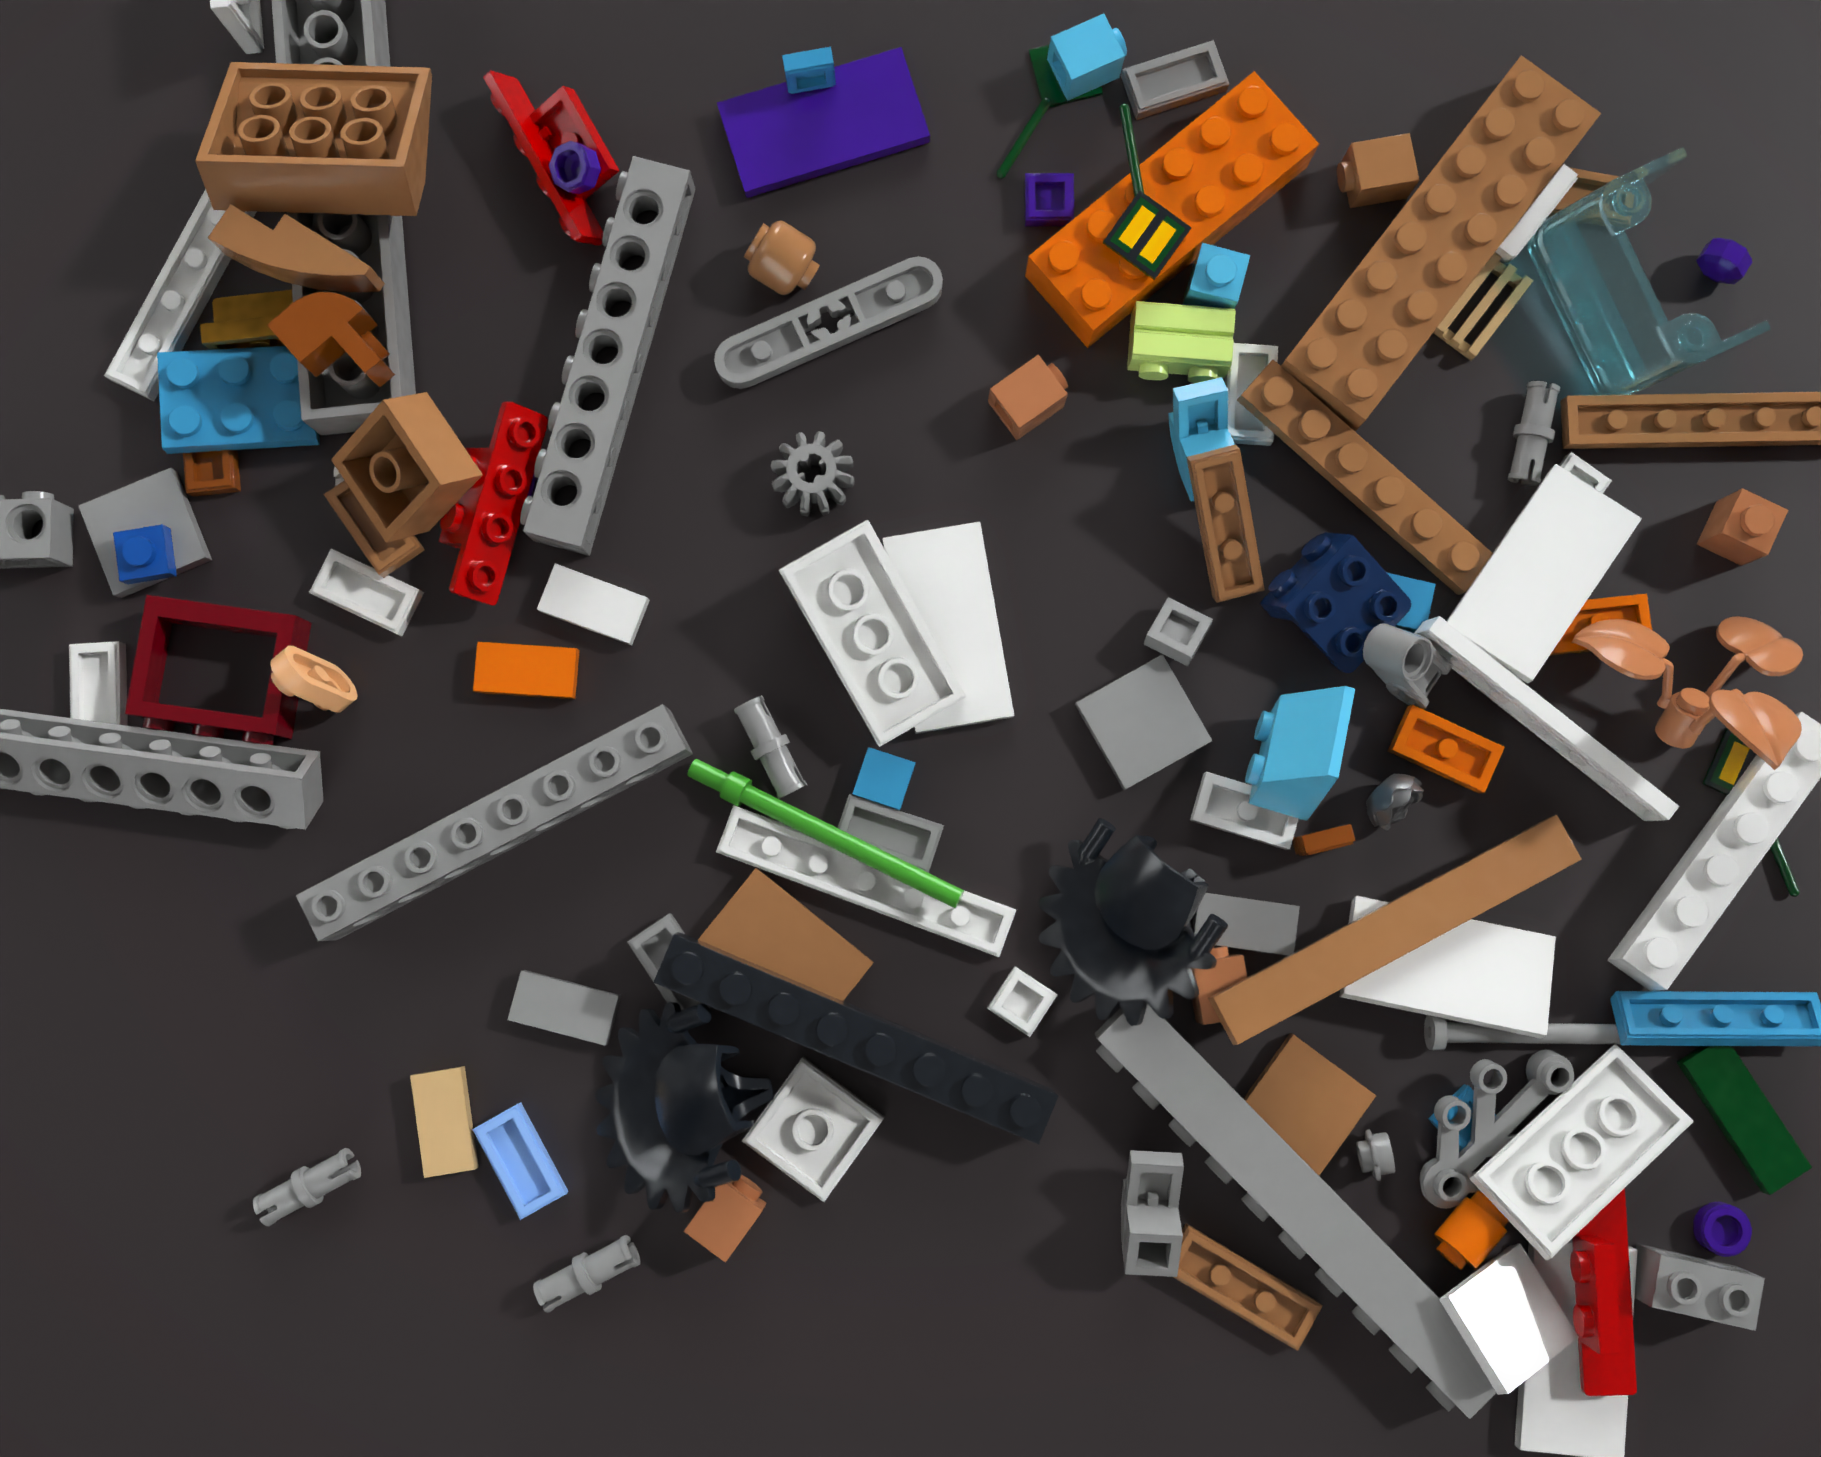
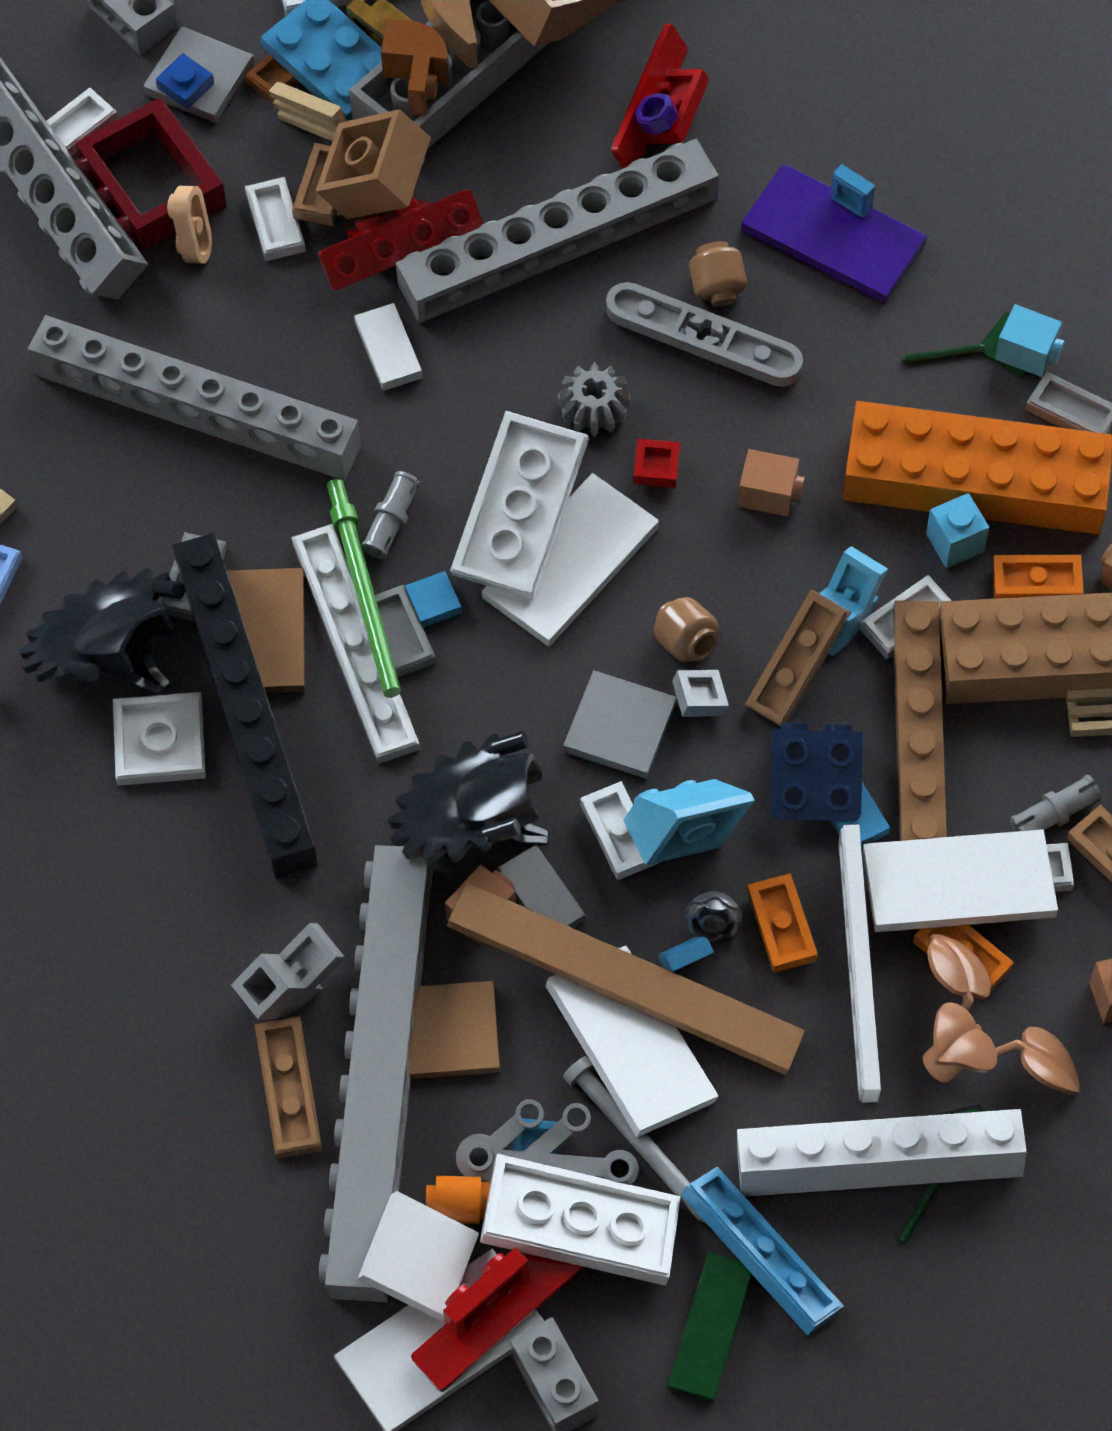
camera: 50 degrees right, 20 degrees down
orange tile [473,642,580,699] -> none
light grey tile [507,970,621,1046] -> none
nougat brick [684,1175,766,1263] -> none
white tile [987,966,1058,1037] -> none
dark purple tile [1024,173,1074,227] -> none
piece [1103,103,1192,280] -> none
yellowish green brick [1127,301,1236,383] -> none
dark orange tile [1292,824,1356,856] -> none
light grey plate [1356,1129,1395,1181] -> none
light grey piece [1363,623,1452,710] -> none
dark purple tile [1693,1202,1752,1257] -> none
none -> tan tile [269,82,346,141]
none -> red plate [633,439,680,488]
none -> medium nougat head [654,597,719,663]
none -> dark azure tile [658,937,714,971]
none -> orange plate [992,555,1084,599]

